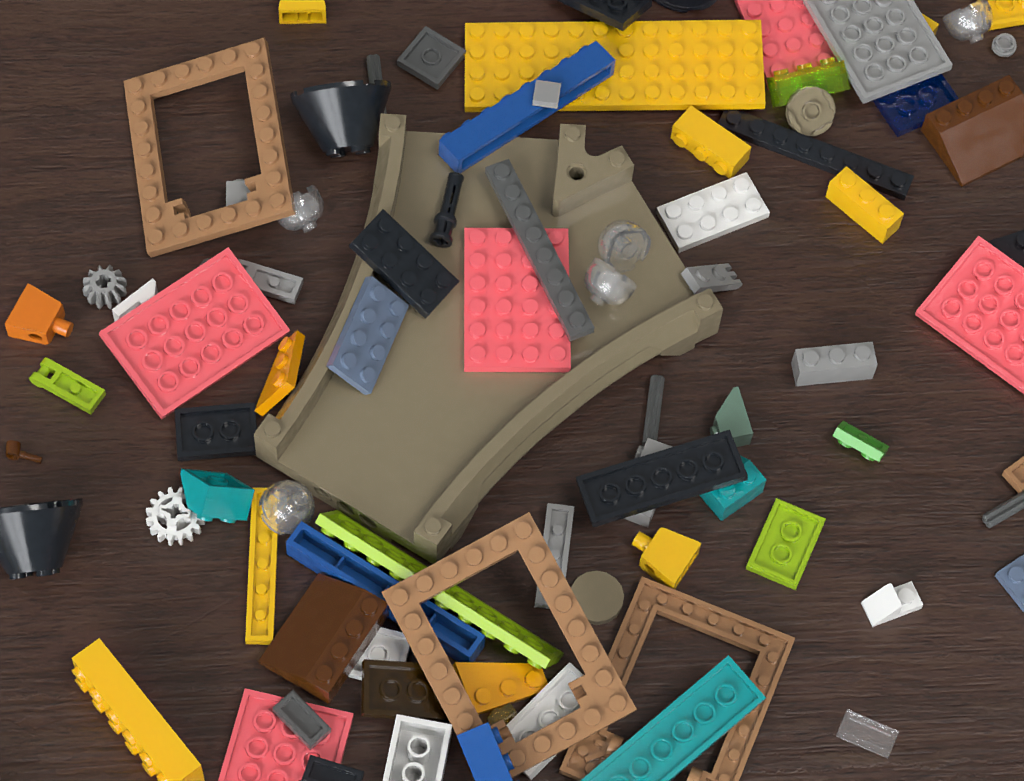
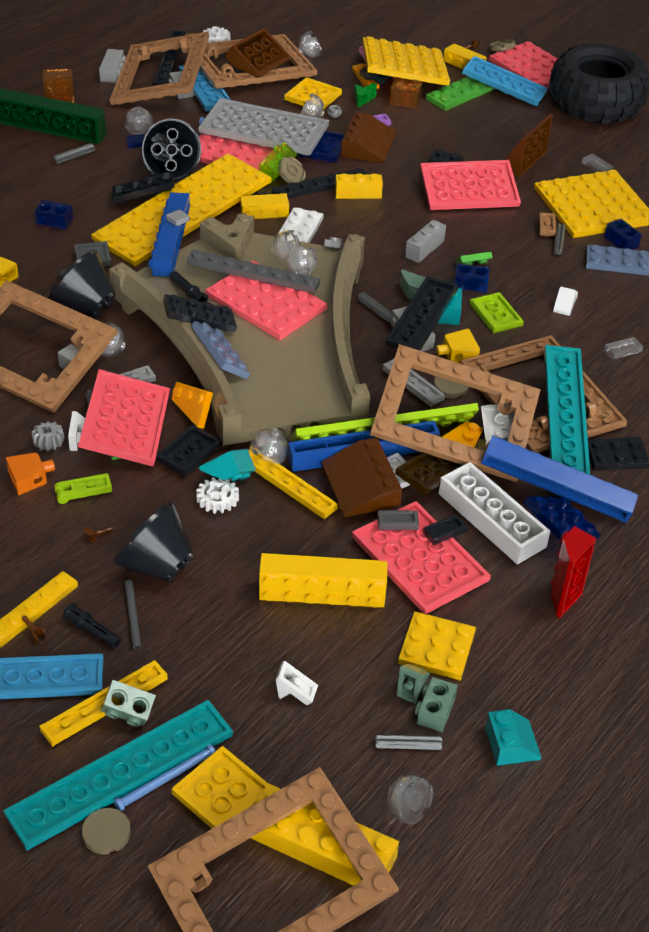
camera: 45 degrees left, 20 degrees down
none -> clear blue brick [455,264,490,292]

